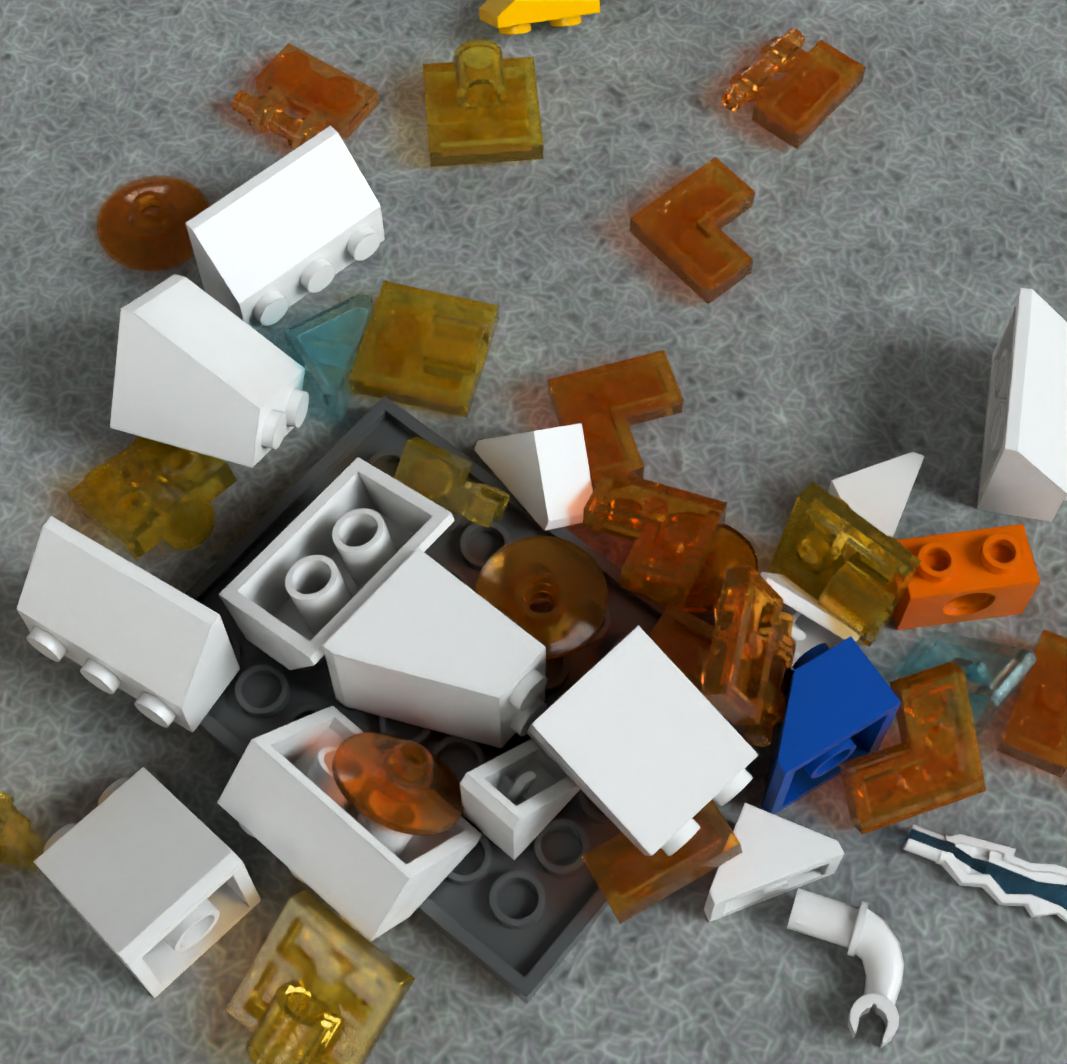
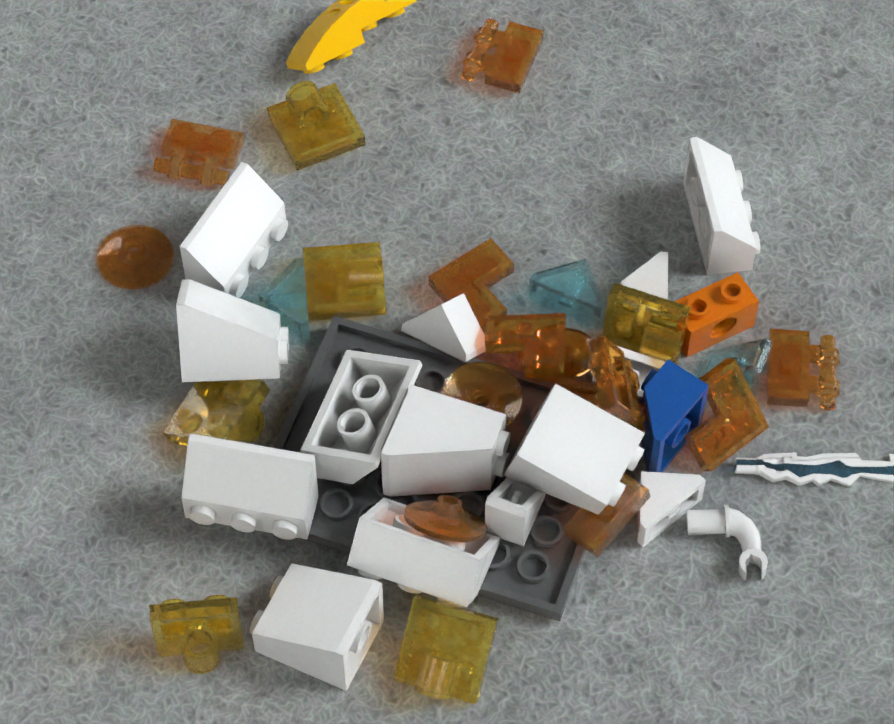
camera: 20 degrees left, 5 degrees down
clear yellow plate [394,436,510,527] -> none
clear orange plate [629,157,755,304] -> none
none -> clear light blue slope [529,259,605,329]

